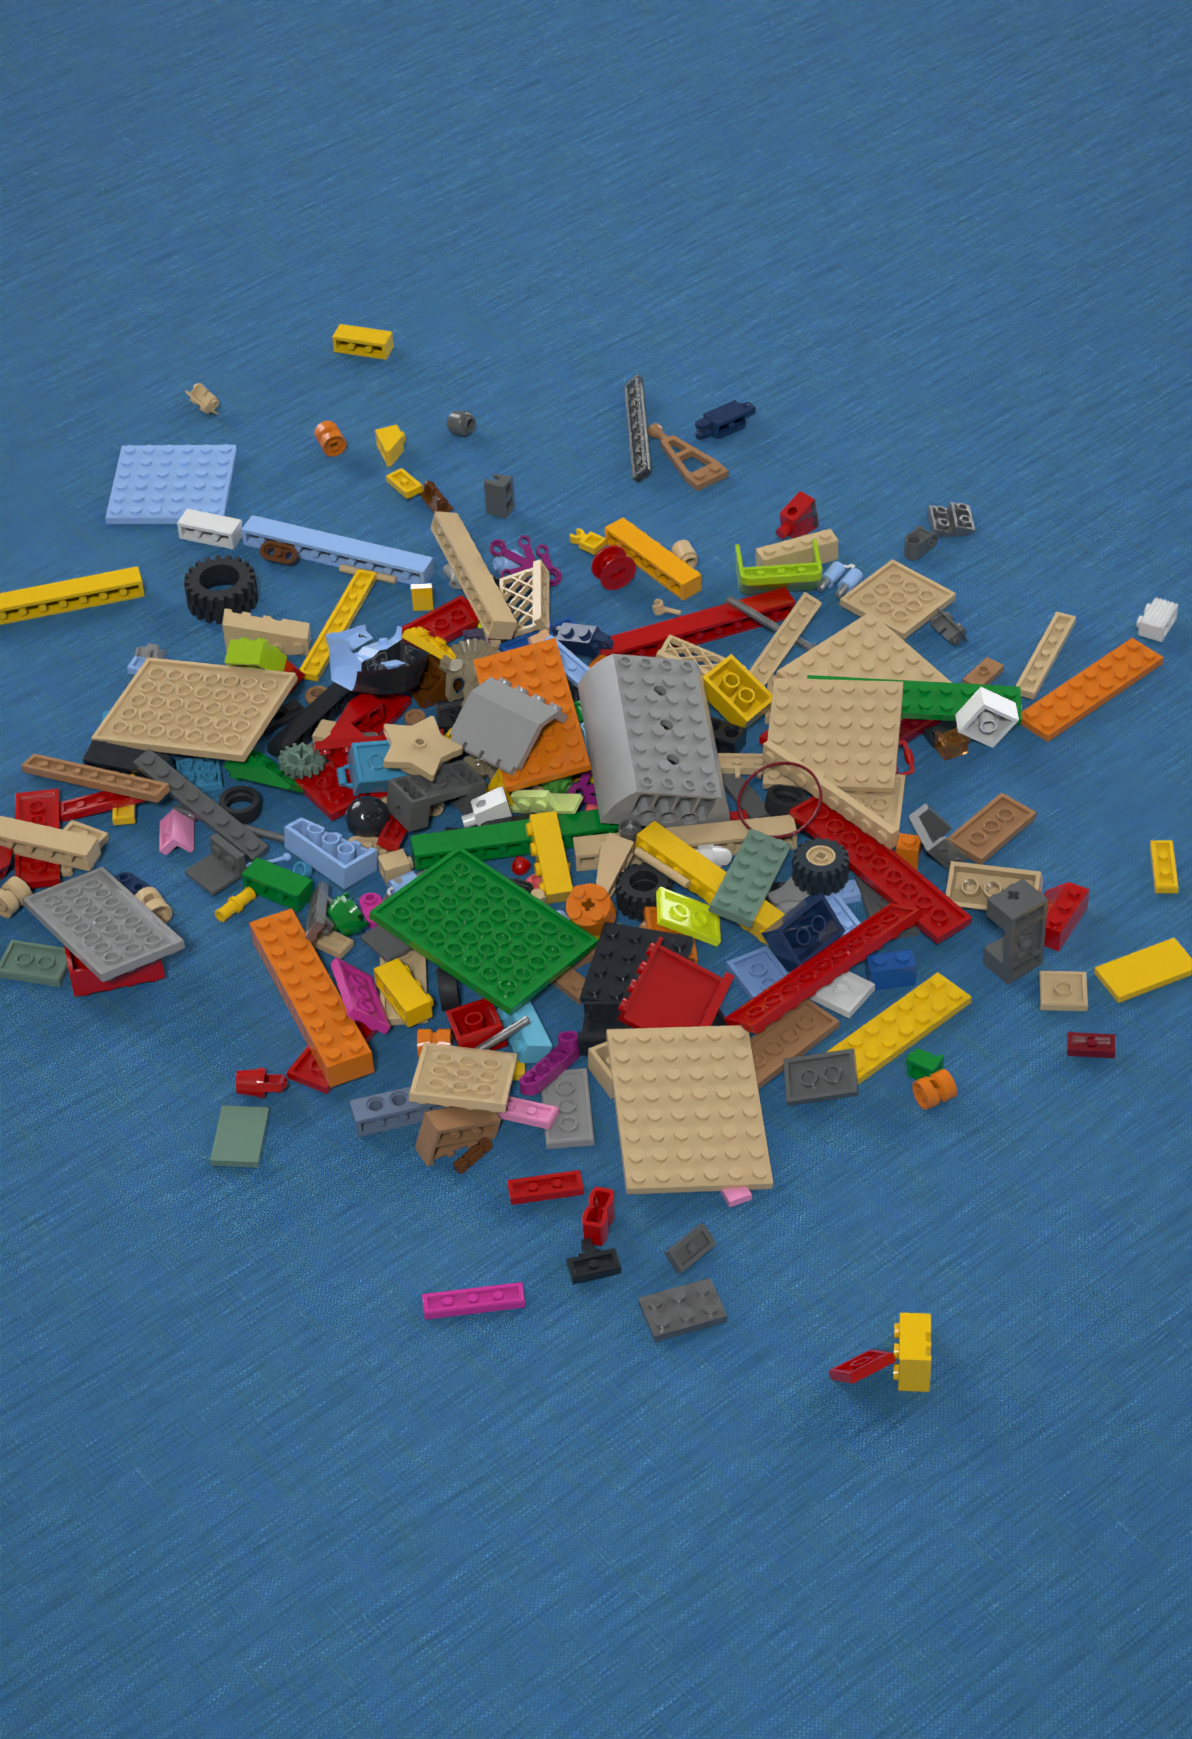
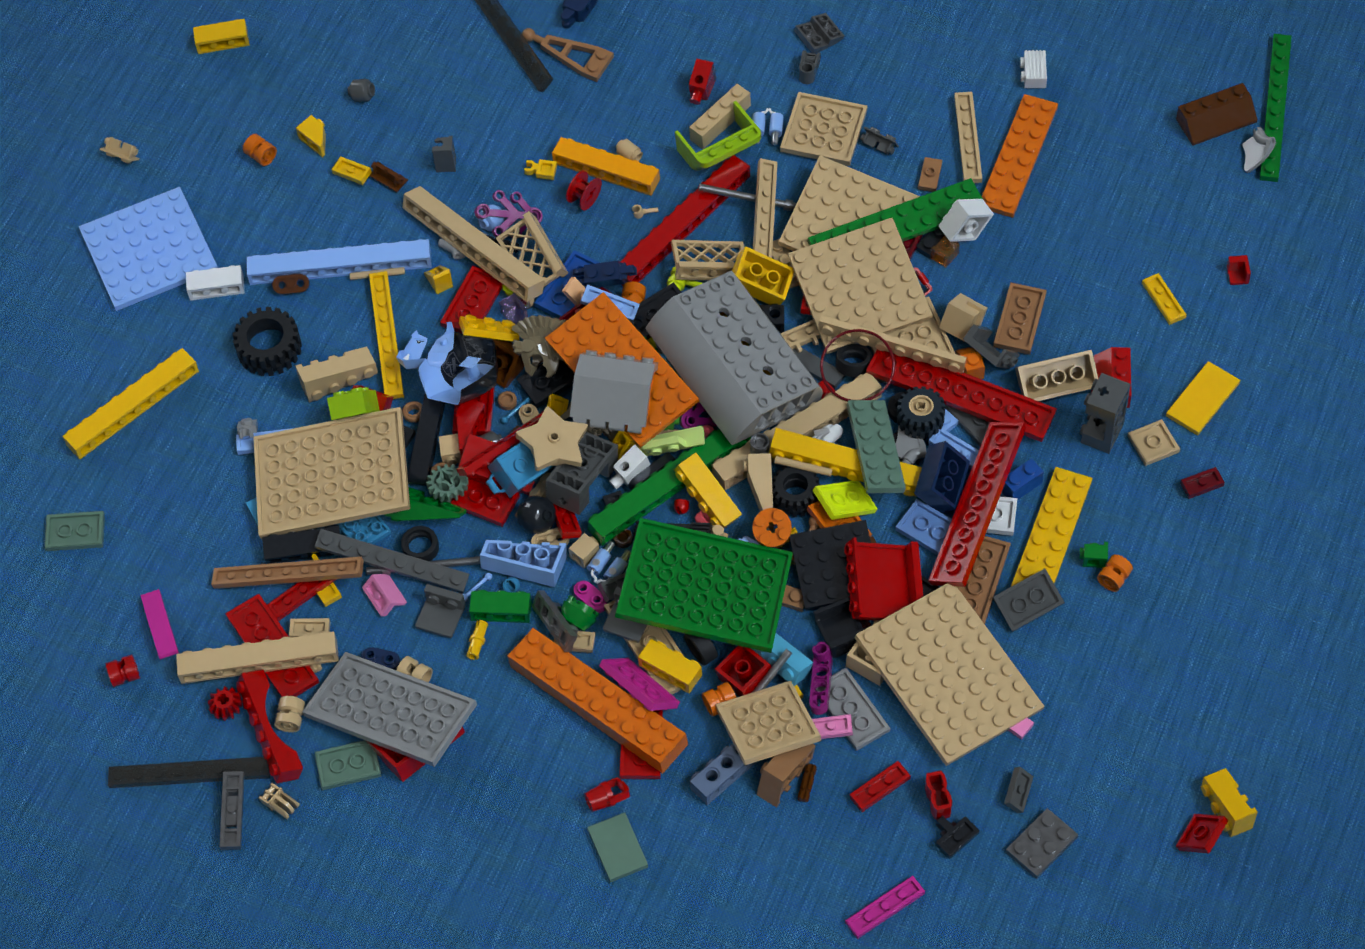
camera: 25 degrees left, 15 degrees up
none -> tan plate [939,293,988,342]

